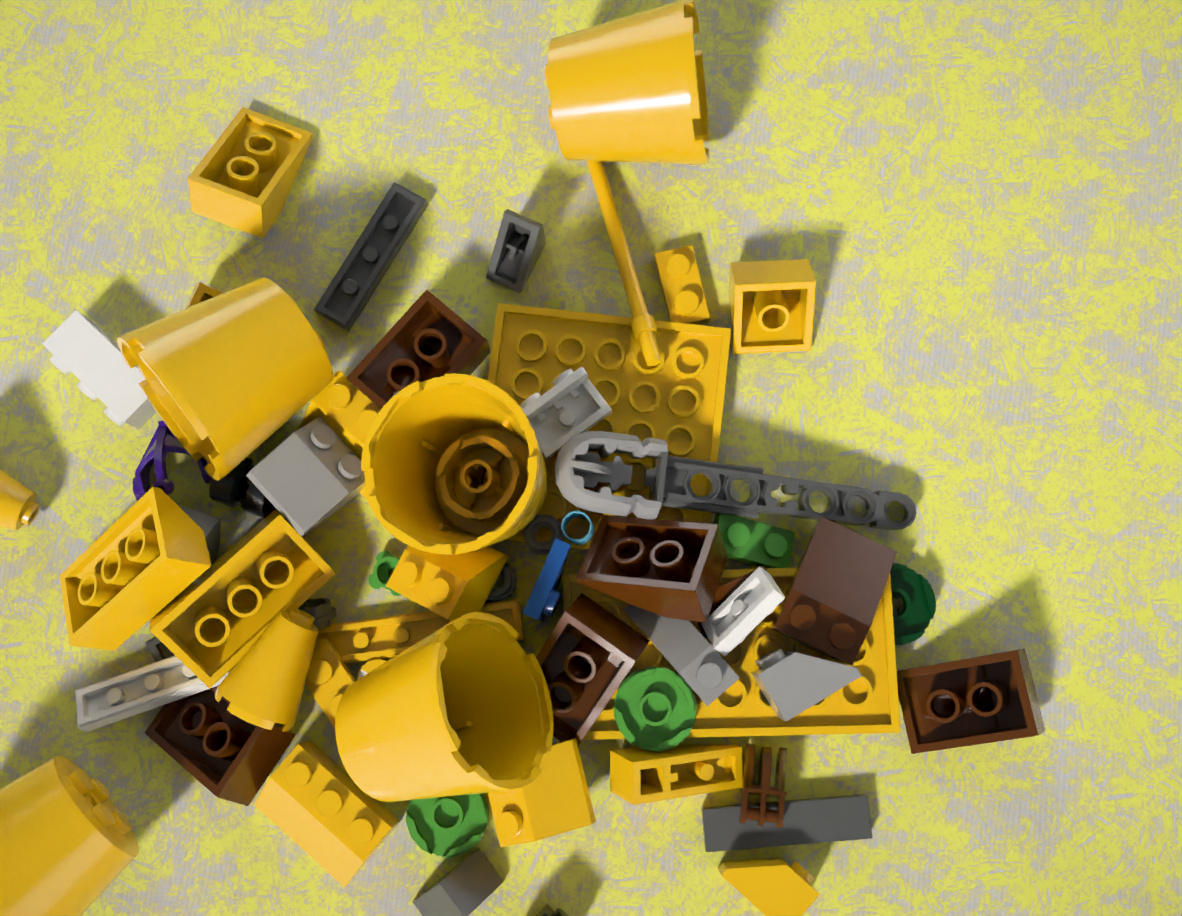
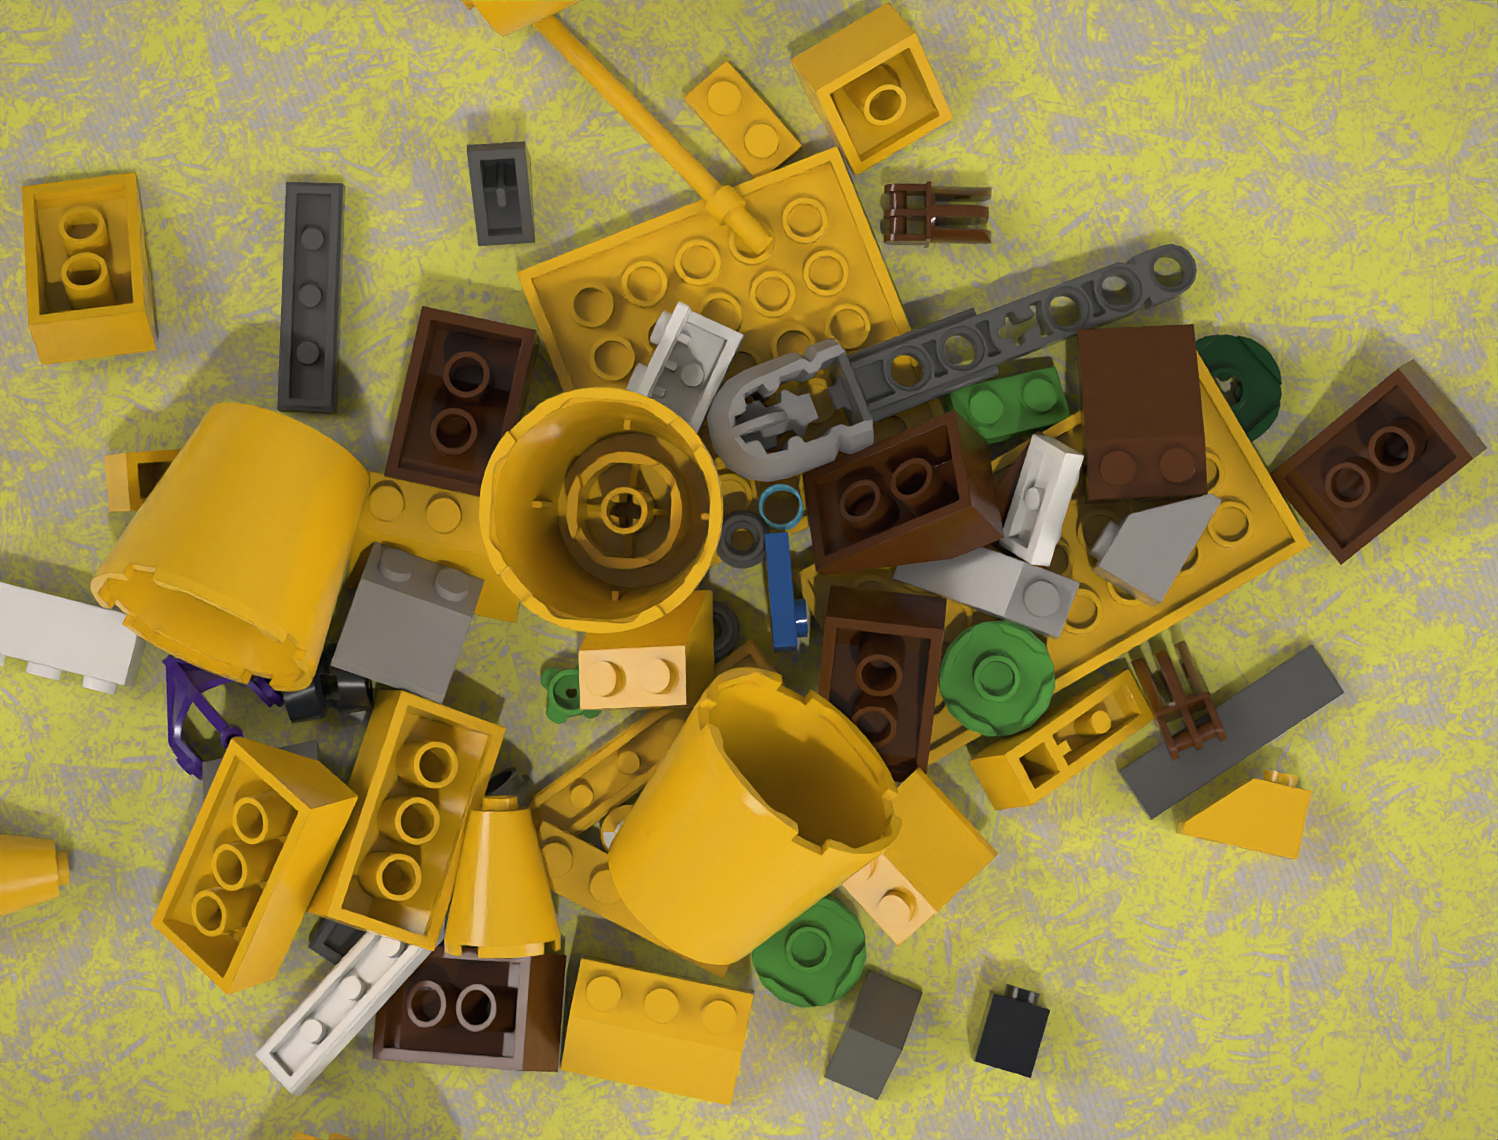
camera: 30 degrees left, 5 degrees up
none -> reddish brown arm [884,181,992,248]

